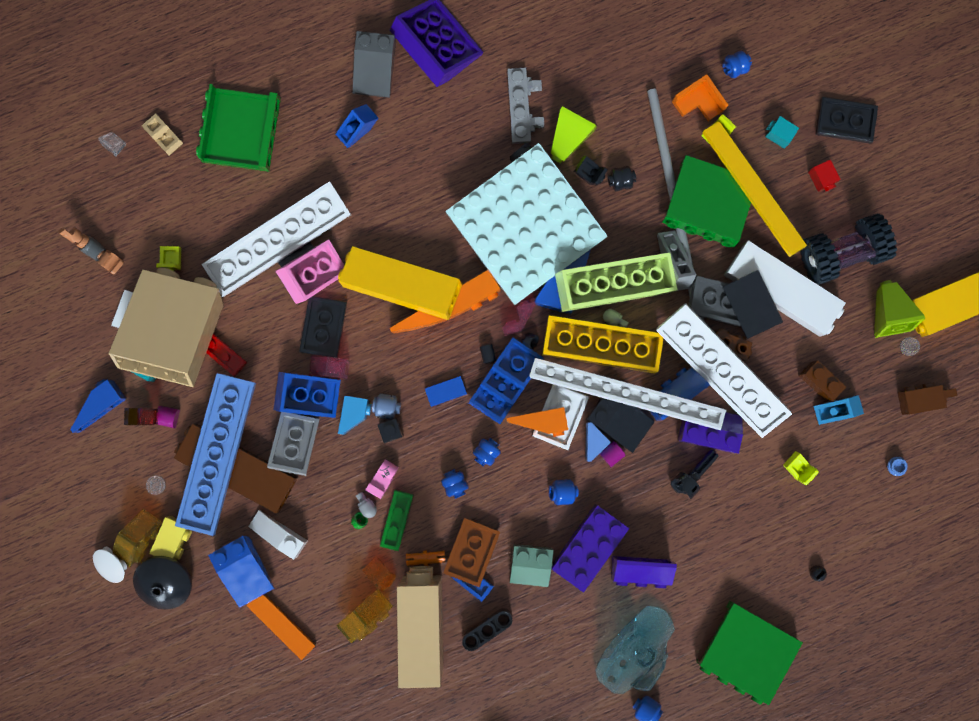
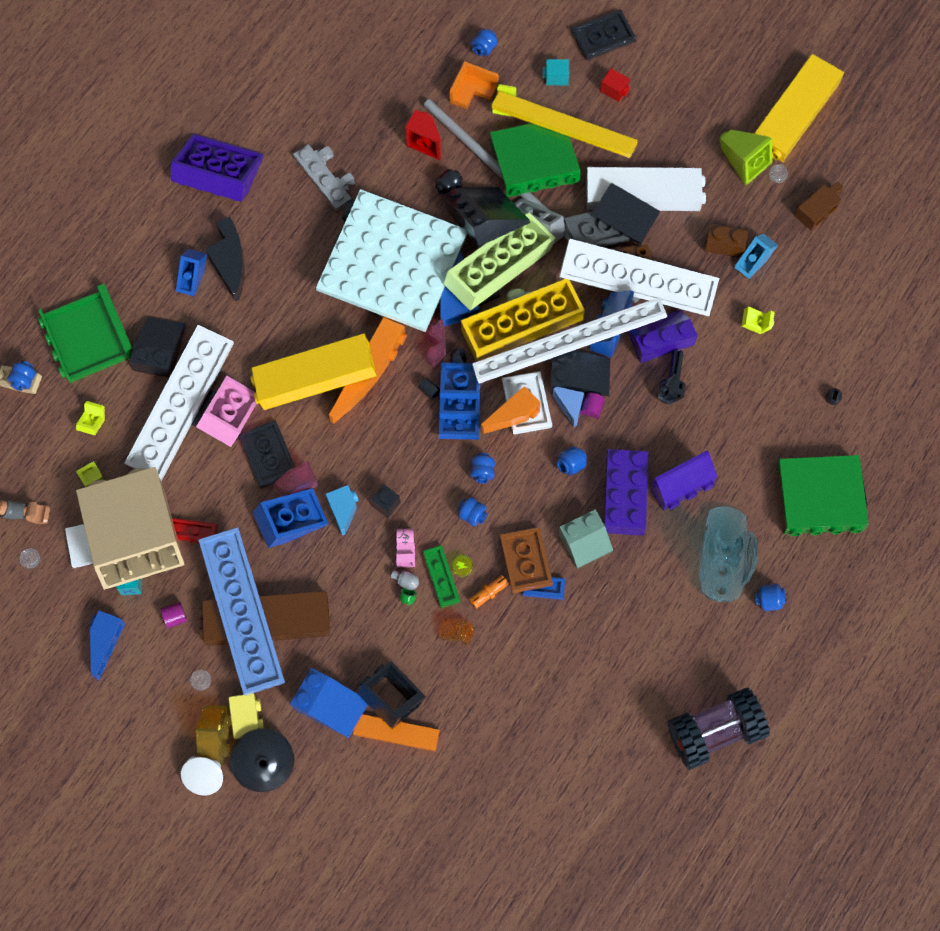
camera: 30 degrees left, 15 degrees down
clear red leg [124,408,158,425] -> none
white slope [248,510,308,560] -> none
light grey plate [267,412,319,476] -> none
clear yellow brick [336,589,393,643] -> none
dark grey slope [352,31,396,98] -> none
sand blue head [372,393,401,420] -> none
tan brick [397,566,443,688] -> none
blue tile [425,376,467,407] -> none
black beam [462,608,512,651] -> none
lime slope [551,106,597,164] -> none
black bracket [573,156,608,185] -> none
black plate [800,213,897,285] -> none
medium blue plate [887,457,907,476] -> none
none -> blue piece [7,361,36,391]
none -> clear plate [19,548,40,569]
none -> neon yellow bracket [76,401,105,435]
none -> black slope [130,317,186,378]
none -> black slope [205,216,245,302]
none -> black window [357,661,426,729]
none -> red slope [405,109,442,161]
none -> black slope [443,187,530,247]
none -> clear neon green tile [452,555,473,577]

